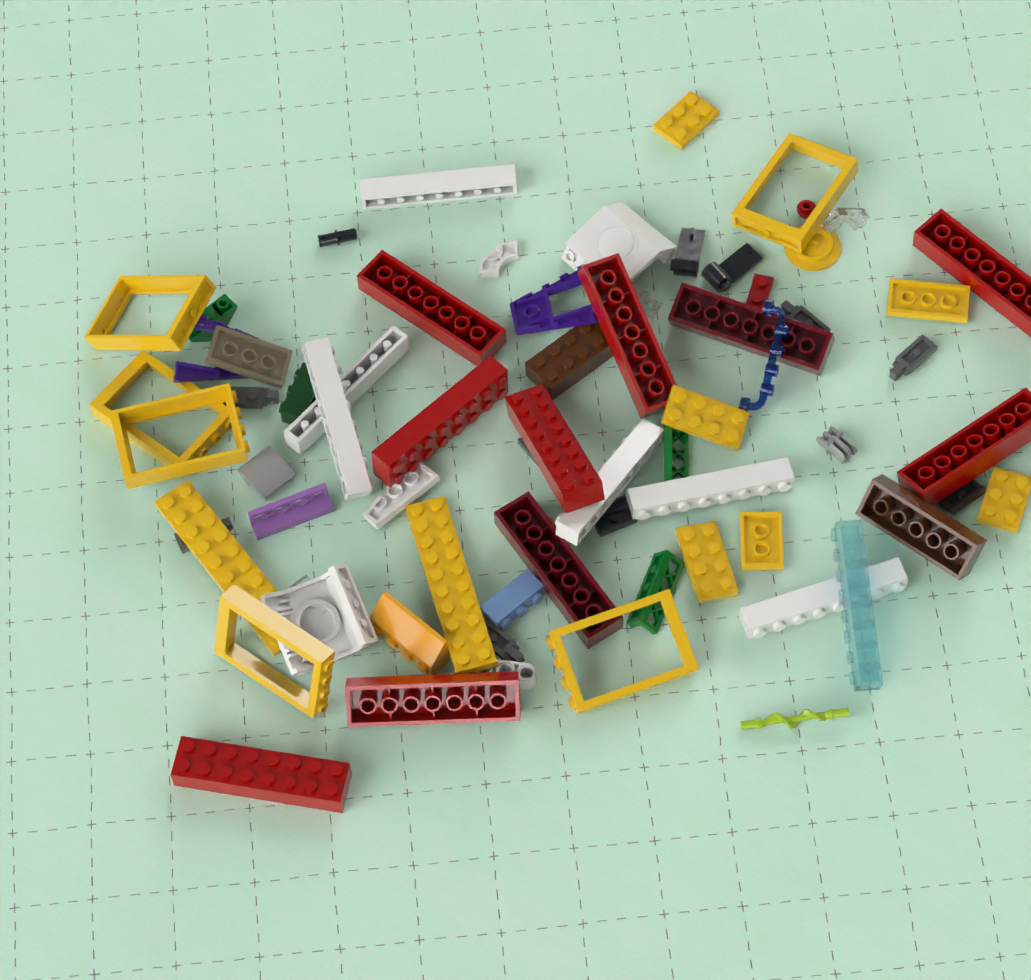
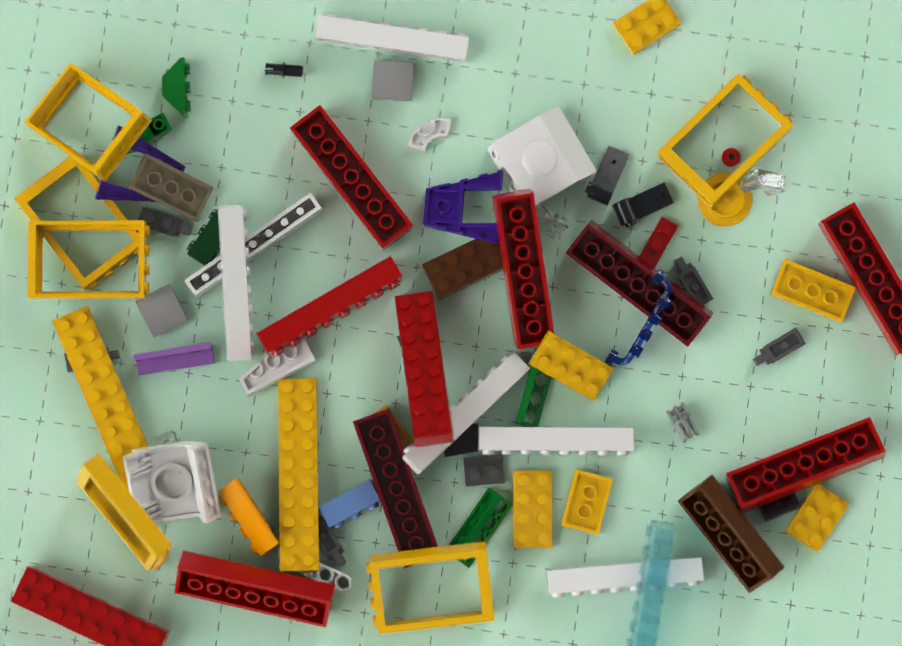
camera: 10 degrees right, 25 degrees up
none -> green slope [162,57,191,117]
none -> light grey slope [371,60,415,101]
none -> dark grey plate [463,455,504,487]

